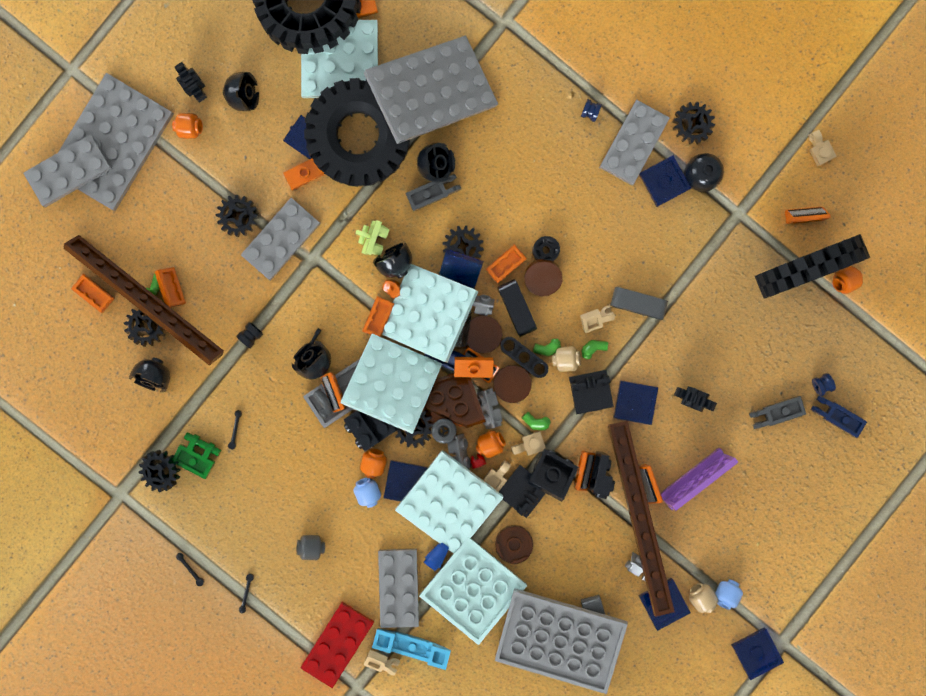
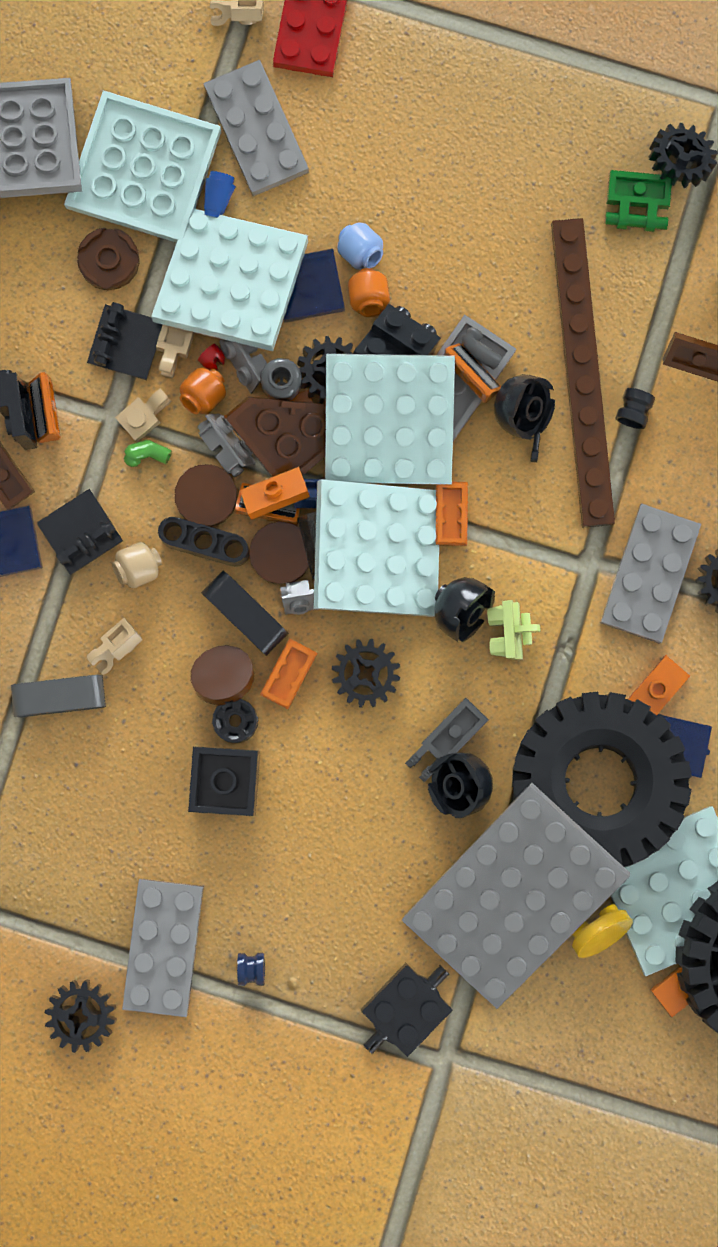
camera: 160 degrees right, 5 degrees down
black hinge [176,553,204,586] -> none
black hinge [228,410,242,450] -> none
black hinge [239,574,254,614] -> none
dark grey head [296,535,325,560] -> none
medium azure slope [372,629,451,670] -> none
orange piece [382,279,401,299] -> none
clear blue tile [439,249,484,289] -> none
black plate [527,449,578,502] -> none
bright green arm [533,338,561,357] -> none
bright green arm [581,340,608,359] -> none
clear blue tile [639,155,691,207] -> none
black cylinder [684,153,724,193] -> none
none -> black brick [188,747,260,816]
none -> black plate [361,963,453,1057]
none -> reddish brown plate [551,218,615,528]
none -> yellow tile [572,904,633,958]

